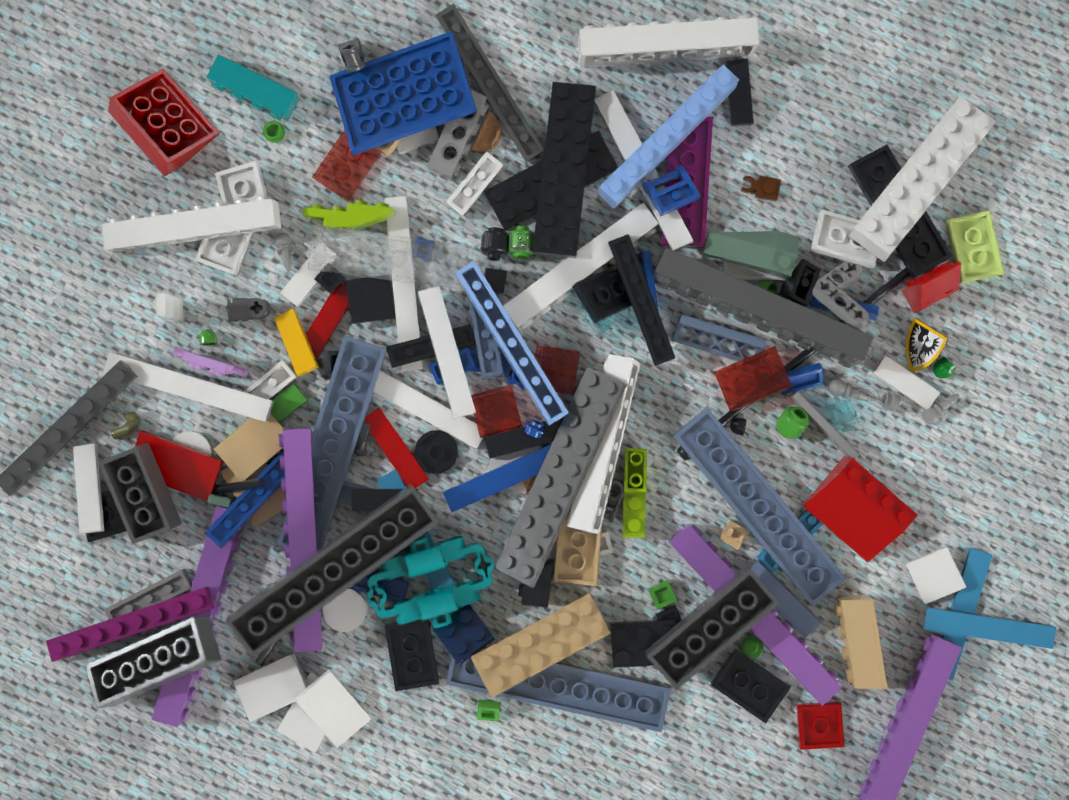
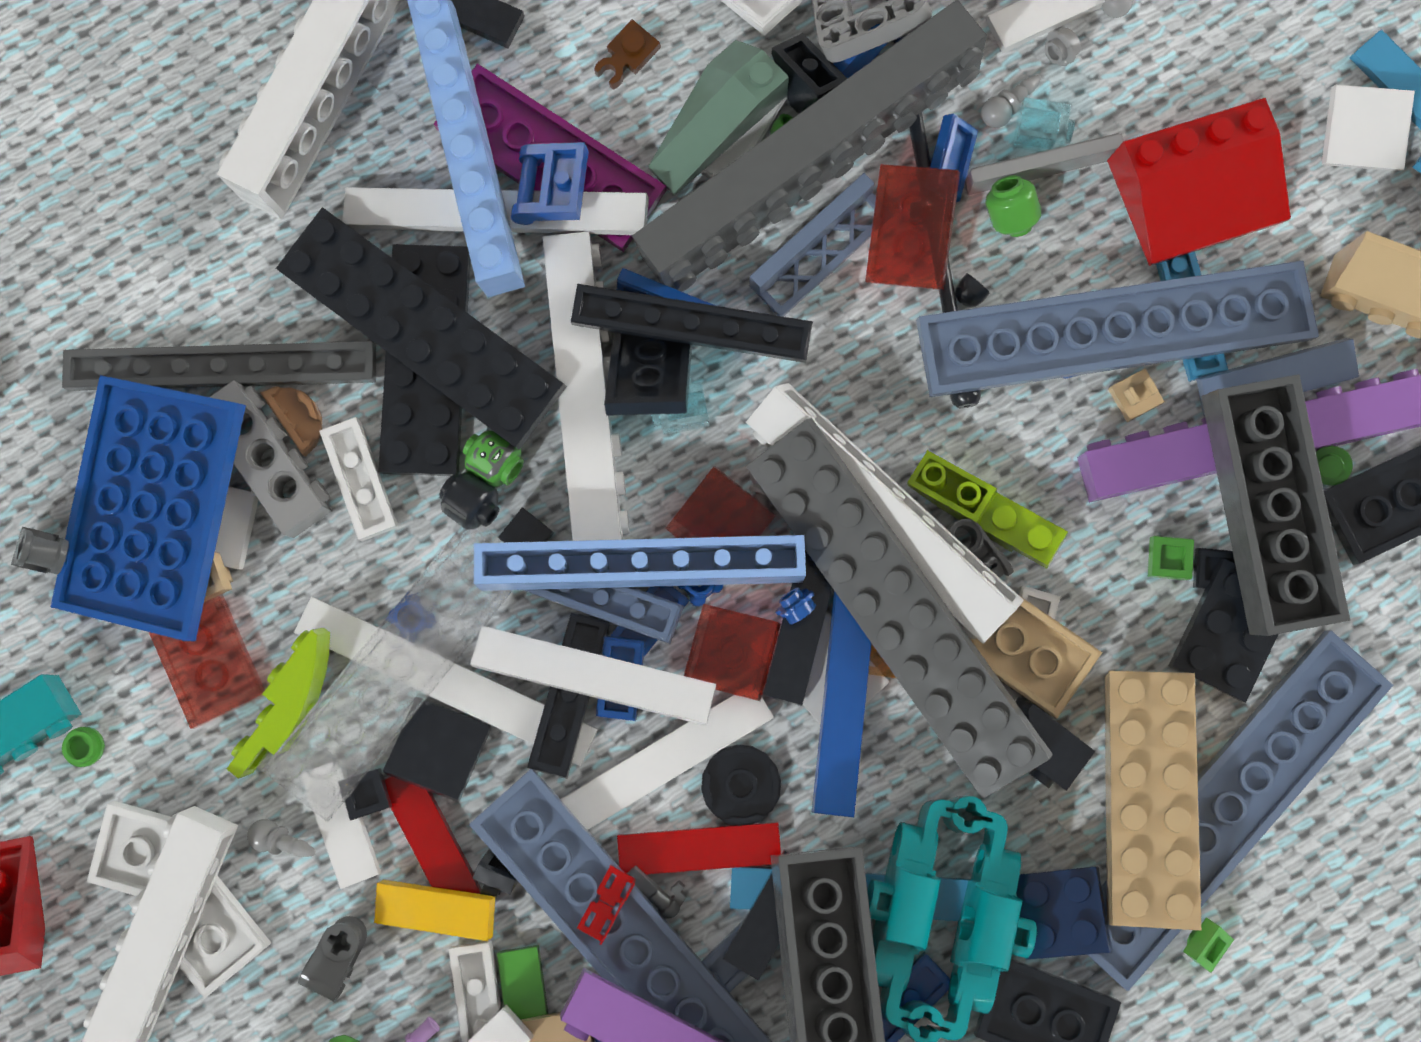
camera: 50 degrees left, 5 degrees down
none -> red piece [577,865,636,945]

